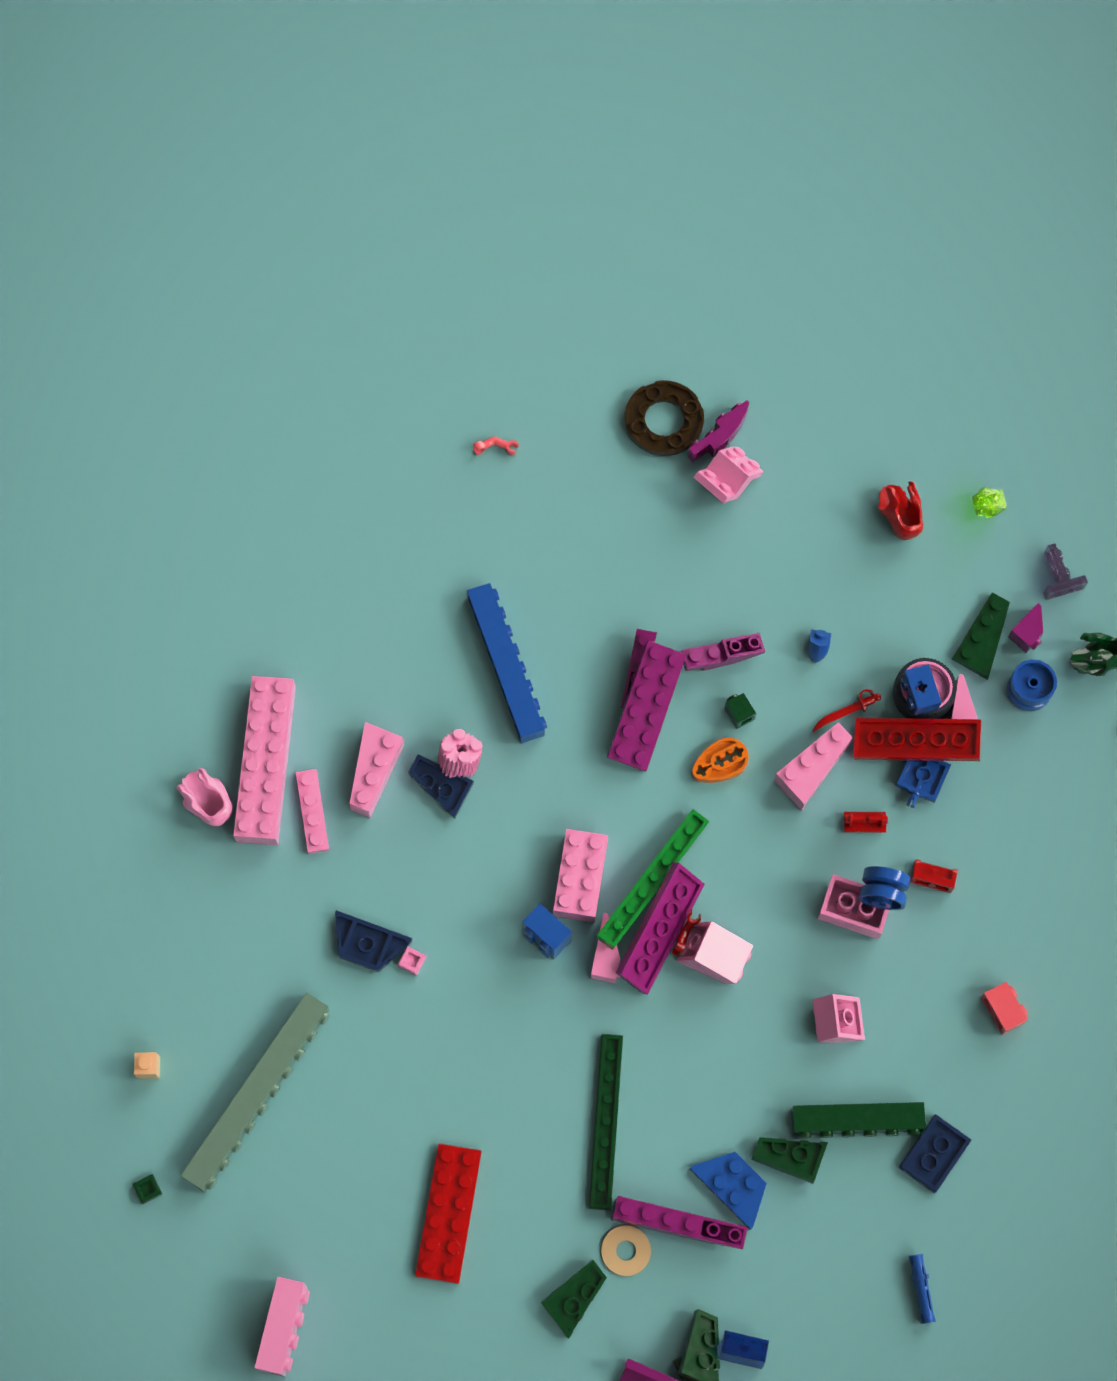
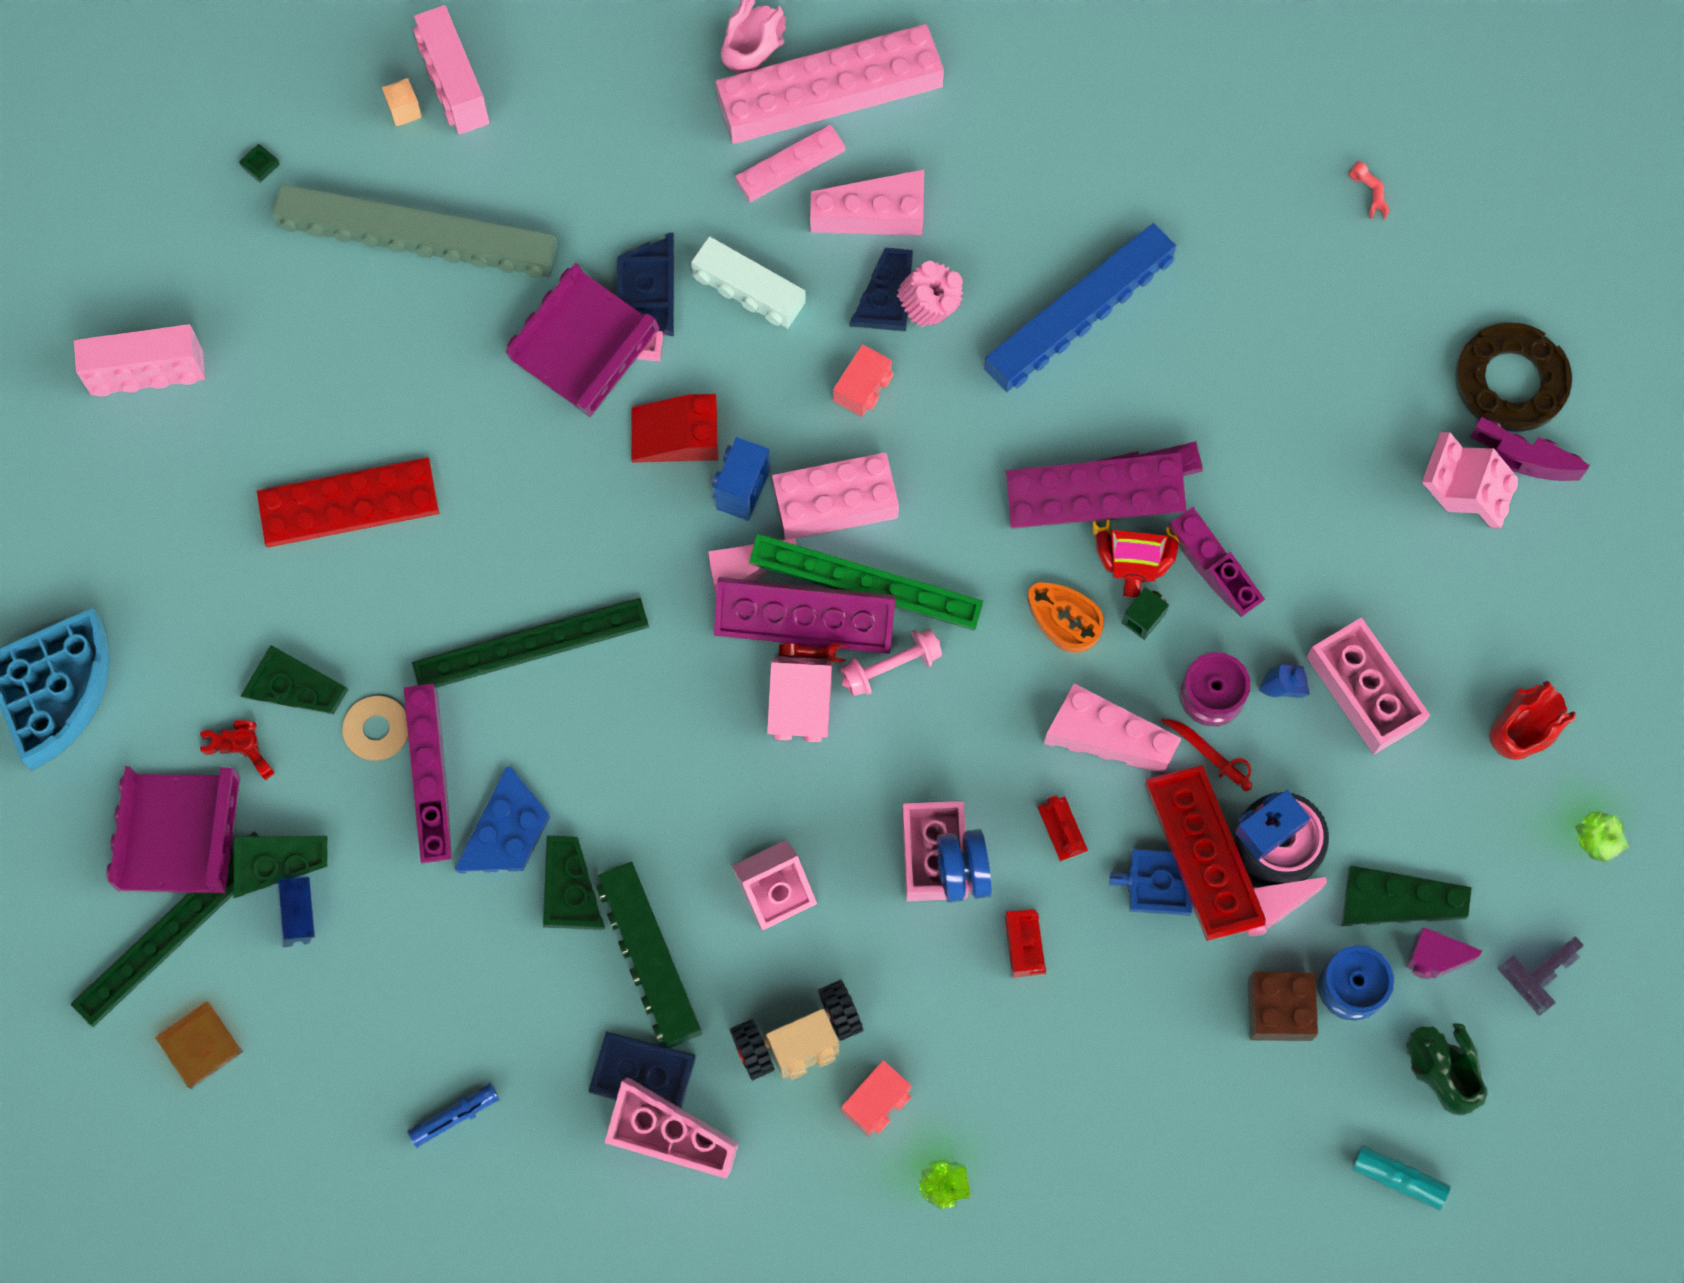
camera: 70 degrees right, 0 degrees up
none -> red piece [200,720,275,781]
none -> bright pink brick [412,5,490,135]
none -> magenta panel [505,262,660,418]
none -> bright pink wedge [605,1077,739,1178]
none -> red slope [631,394,718,463]
none -> light aqua brick [691,236,806,329]
none -> brick [730,979,864,1081]
none -> coral brick [833,344,894,417]
none -> bright pink piece [841,629,942,697]
none -> clear neon green brick [919,1160,971,1209]
none -> red torso [1092,520,1179,598]
none -> magenta wheel [1180,652,1250,727]
none -> copper brick [1248,972,1318,1041]
none -> bright pink brick [1307,617,1430,755]

